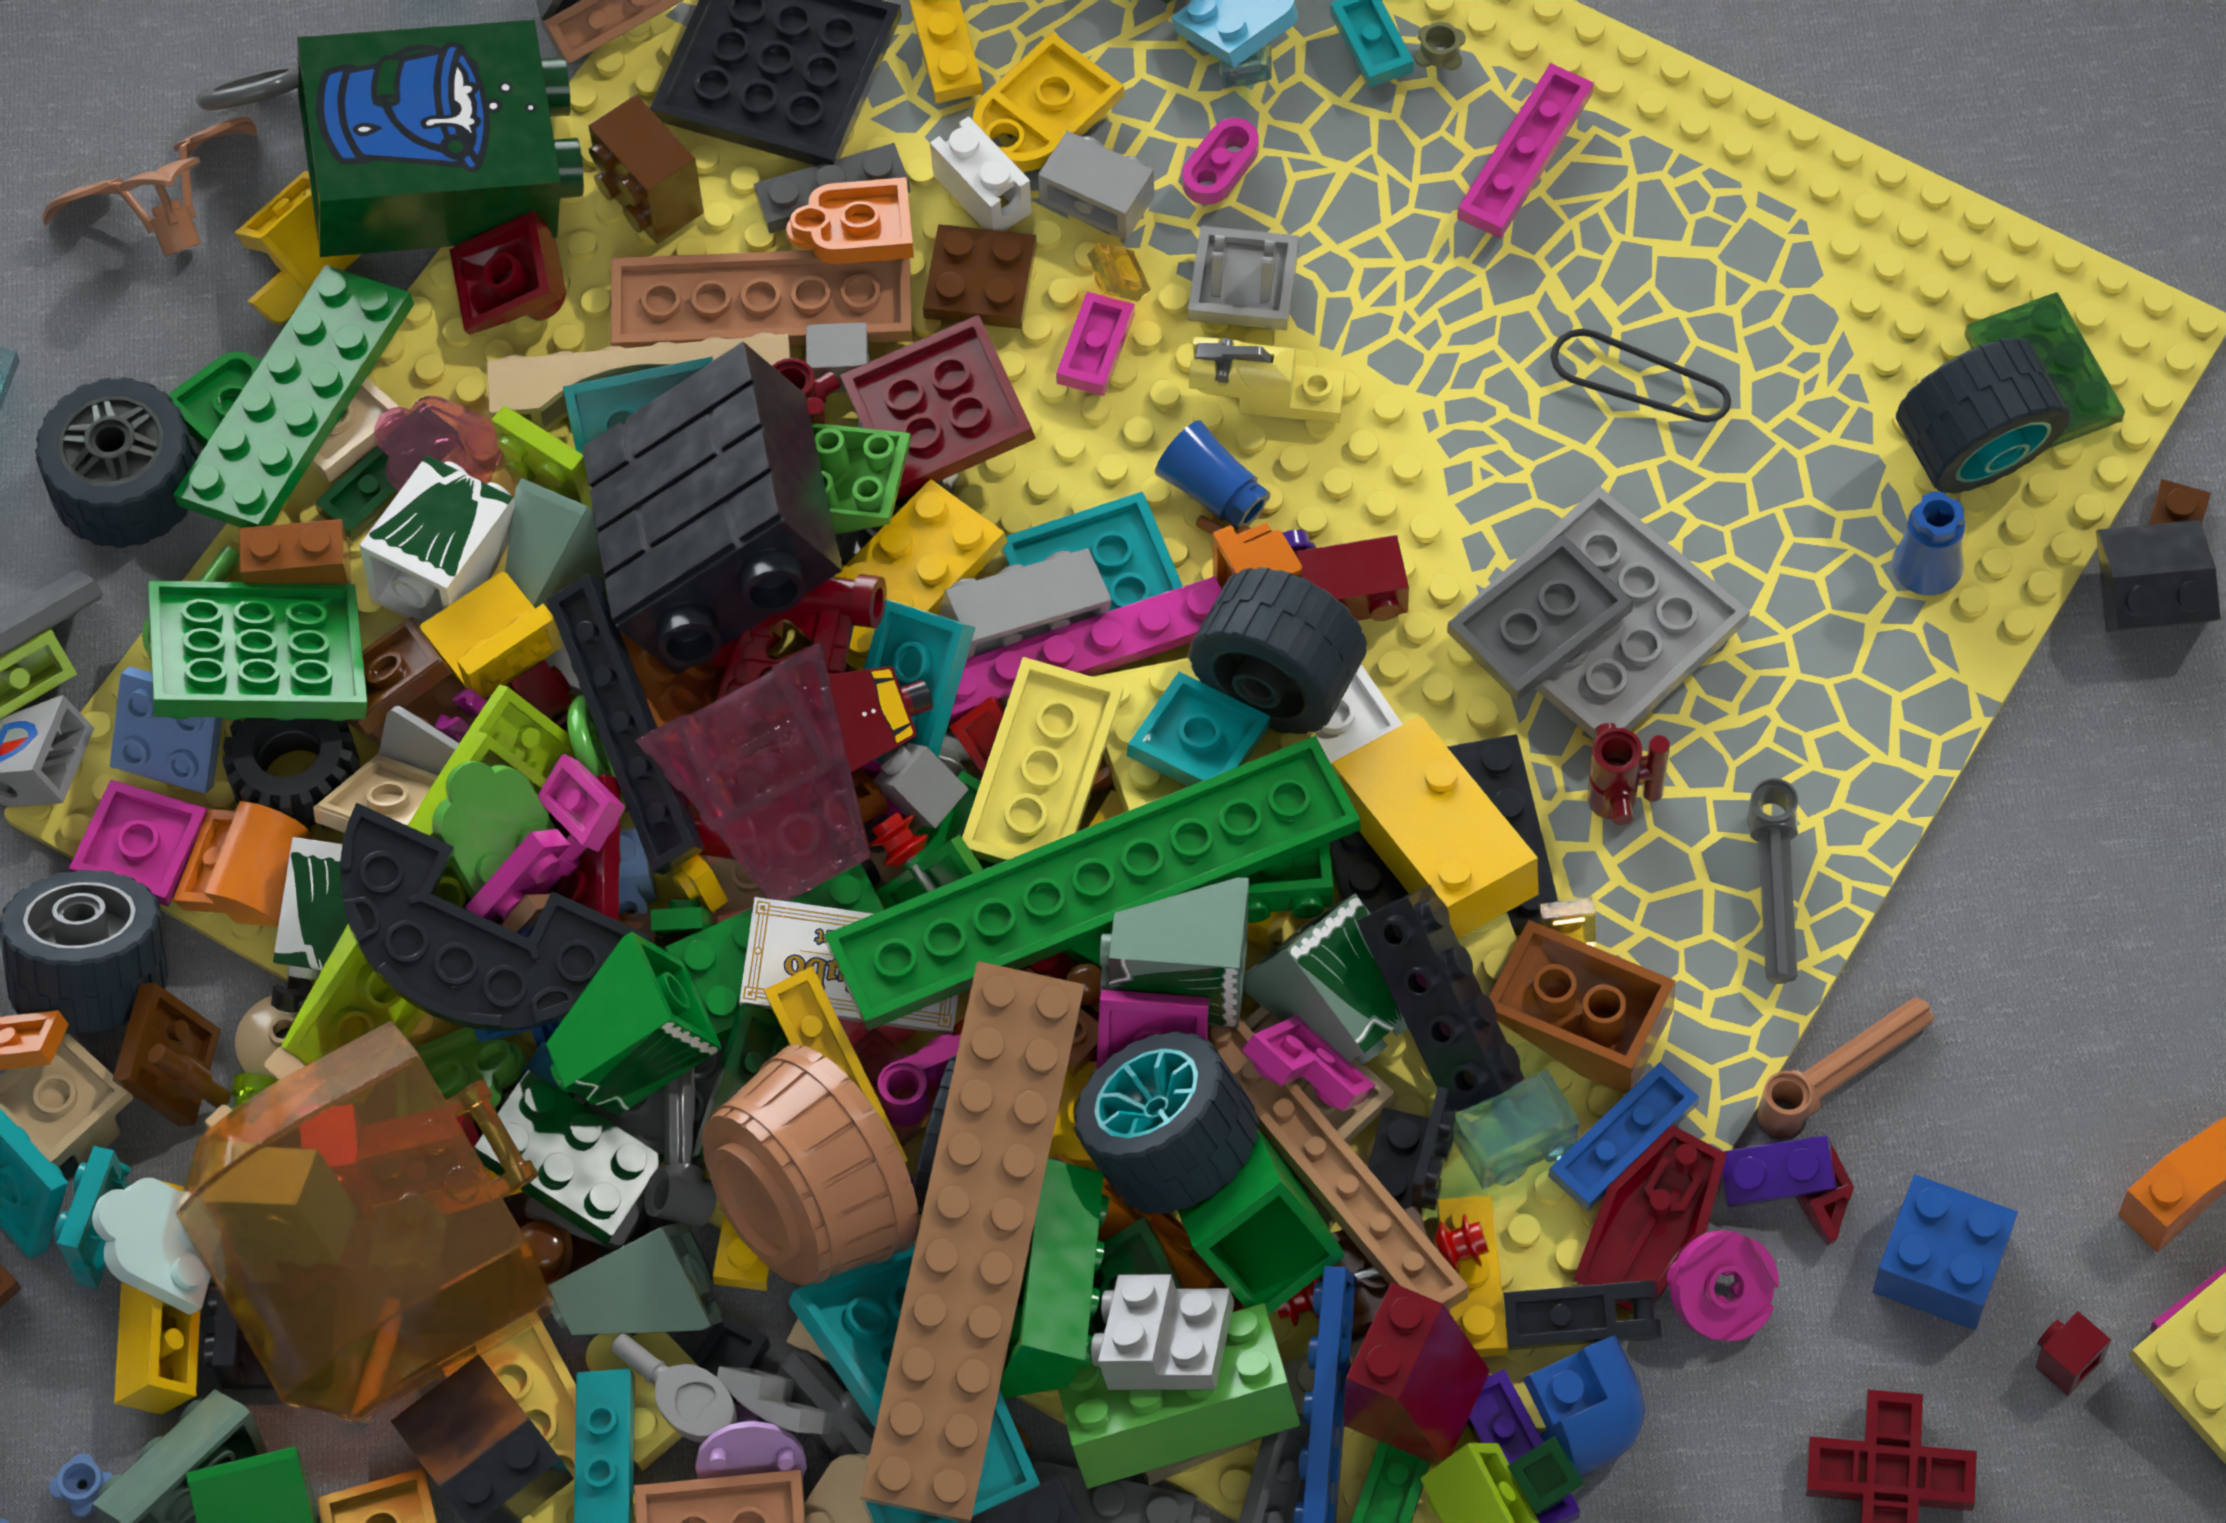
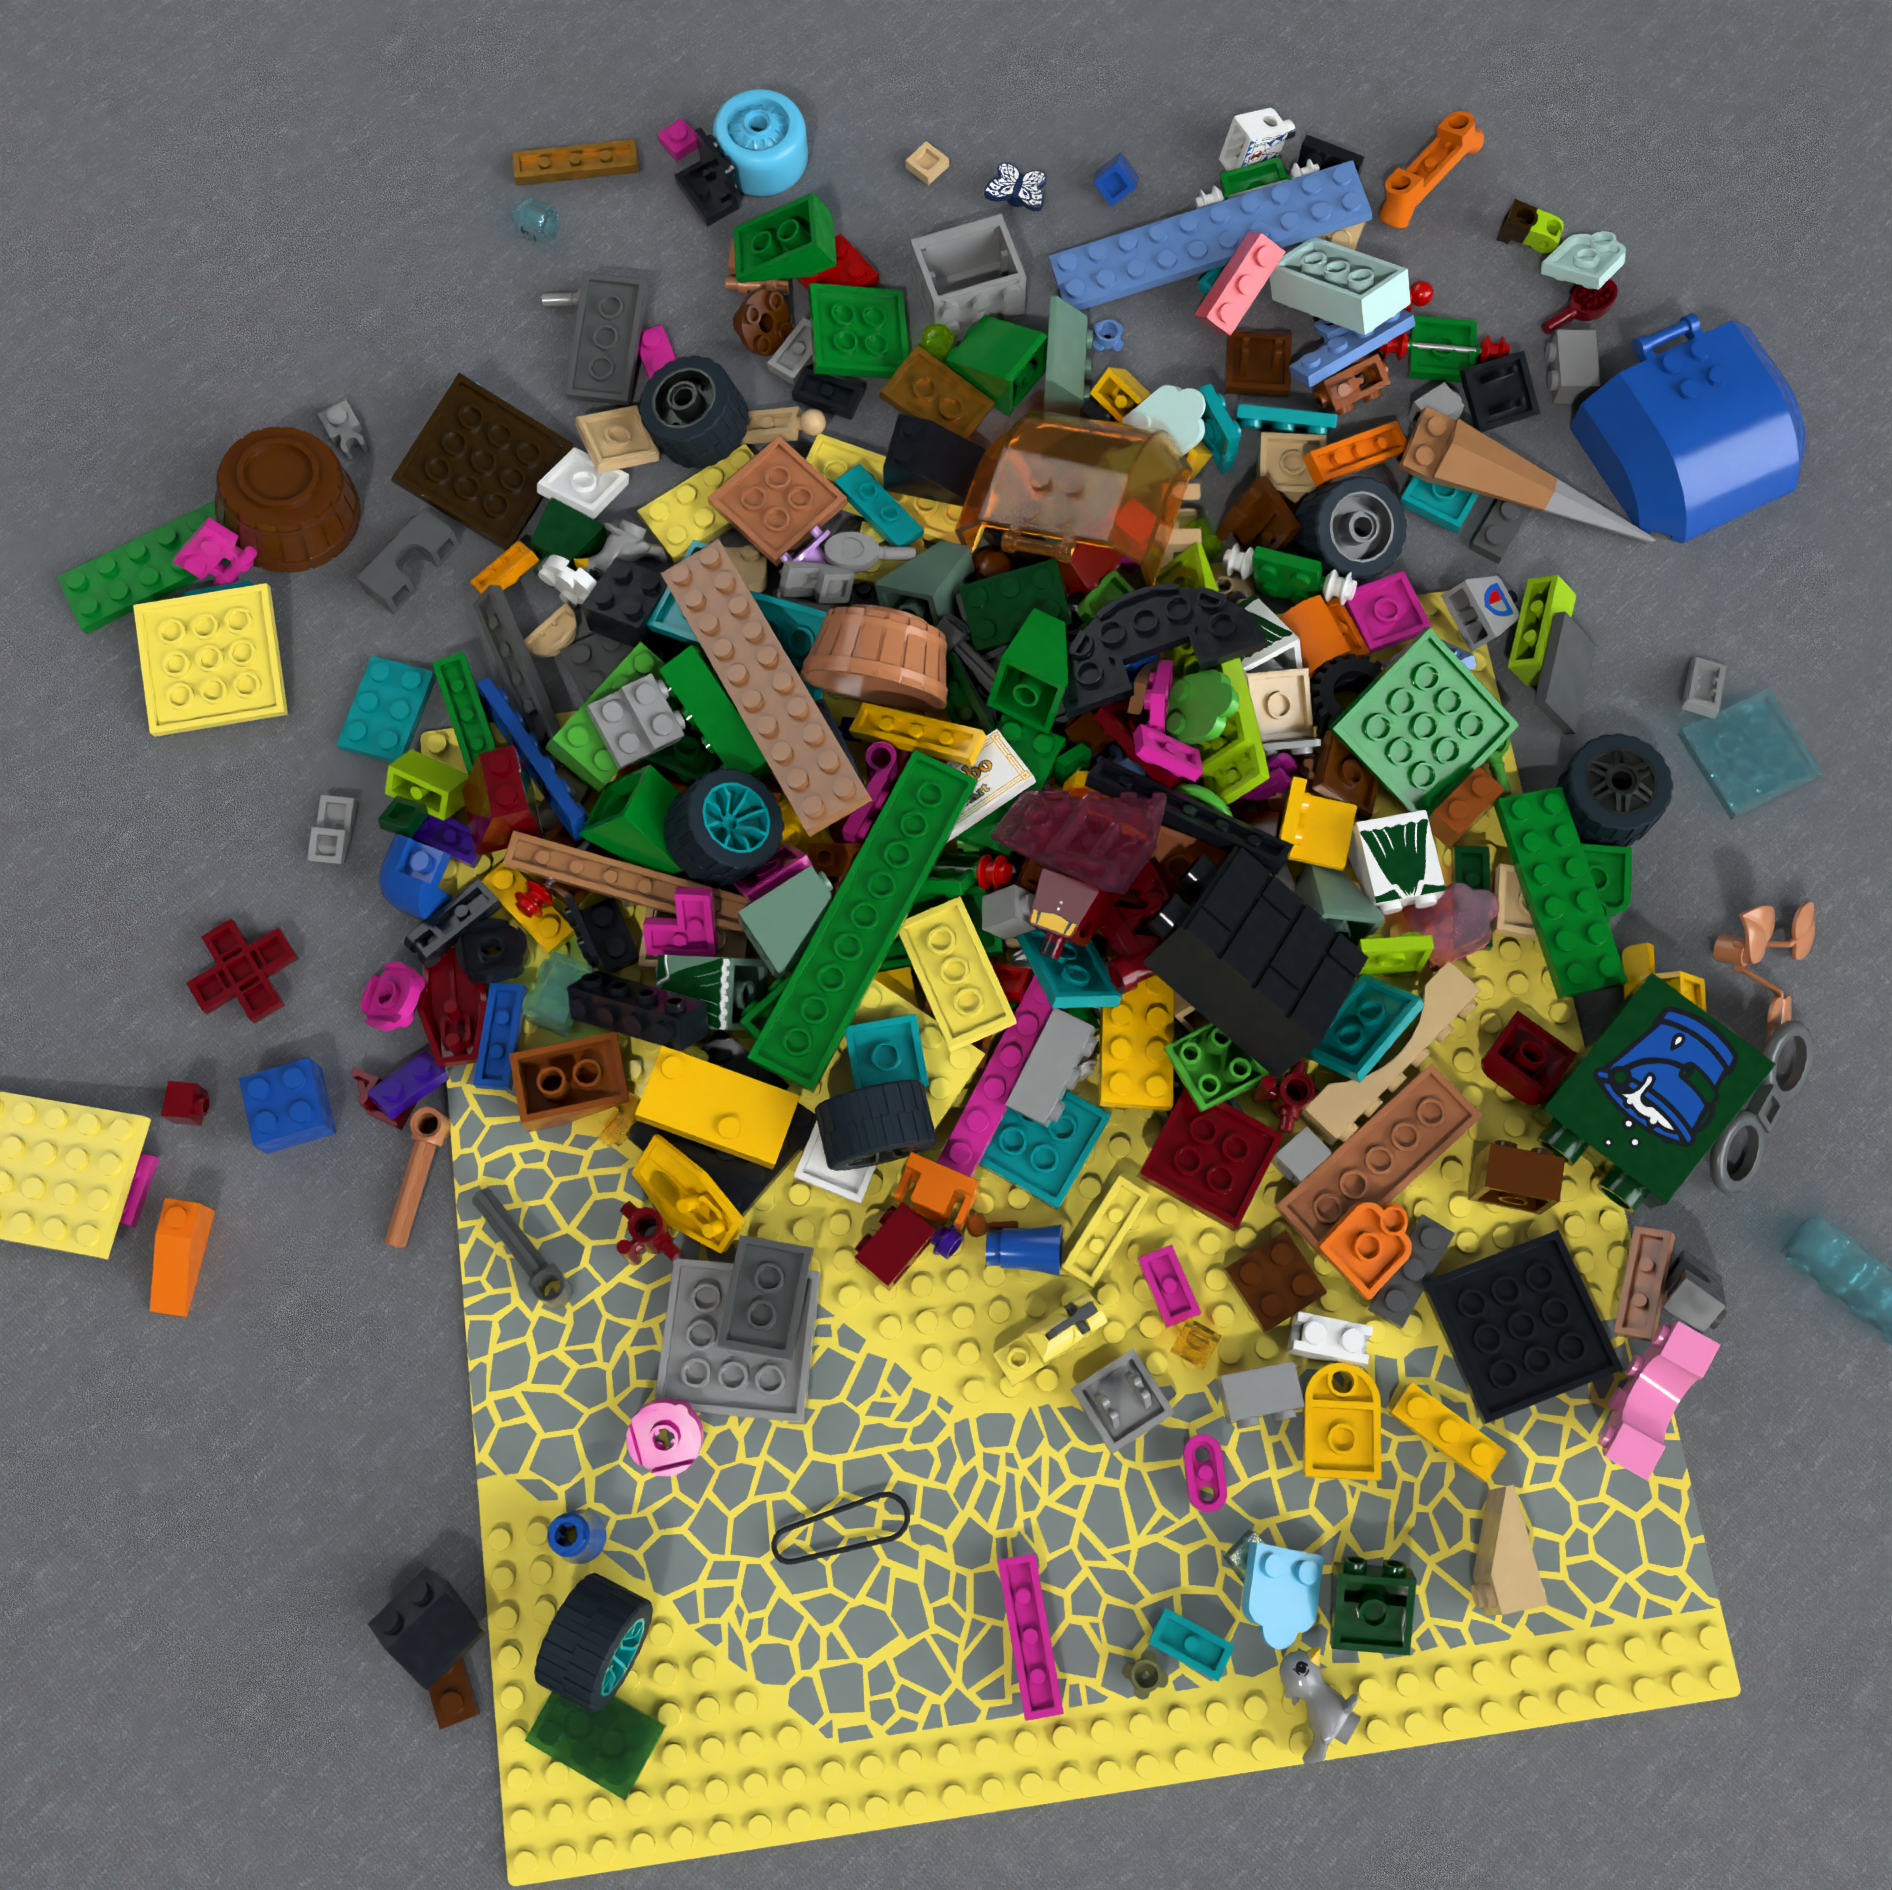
camera: 140 degrees right, 10 degrees up
none -> black plate [455,918,529,984]
none -> plate [626,1398,704,1476]
none -> yellow piece [631,1134,746,1254]
none -> light yellow plate [1061,1175,1151,1289]
none -> green plate [1222,544,1357,606]

